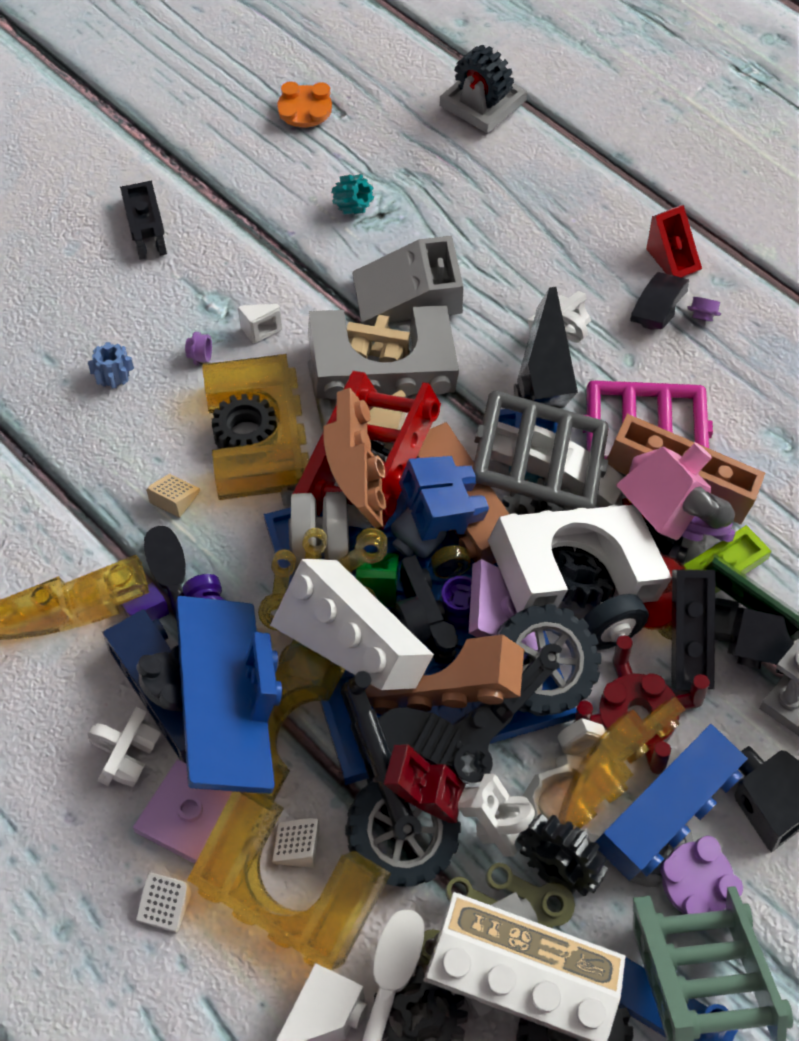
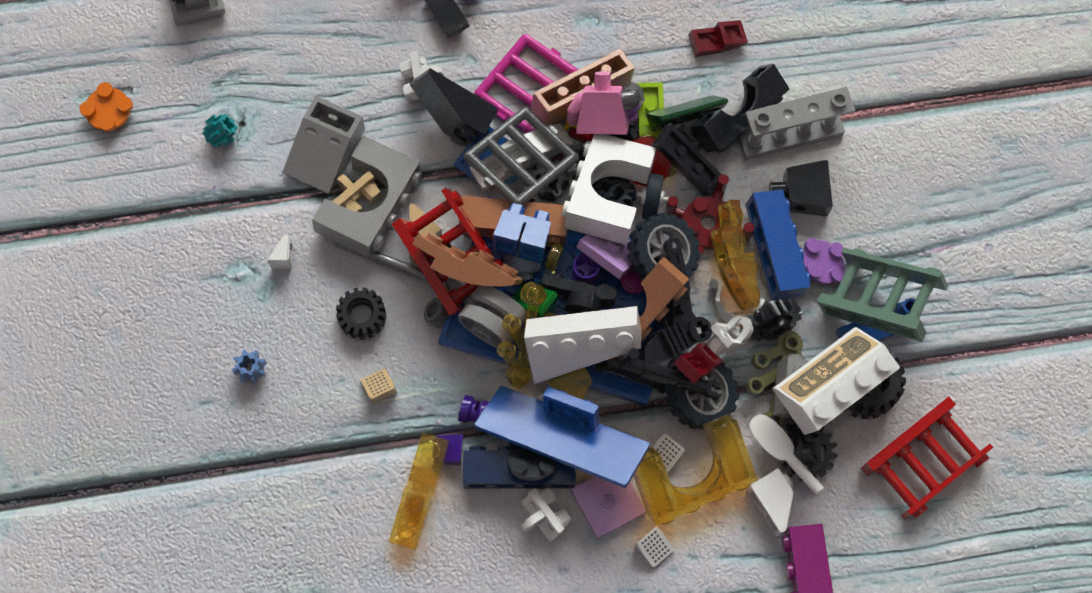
camera: 60 degrees left, 15 degrees up
black hinge [120,180,167,260] -> none
black piece [144,526,186,622] -> none
medium lavender plate [185,332,212,366] -> none
clear yellow arch [202,354,309,500] -> none
white tile [557,718,608,755] -> none

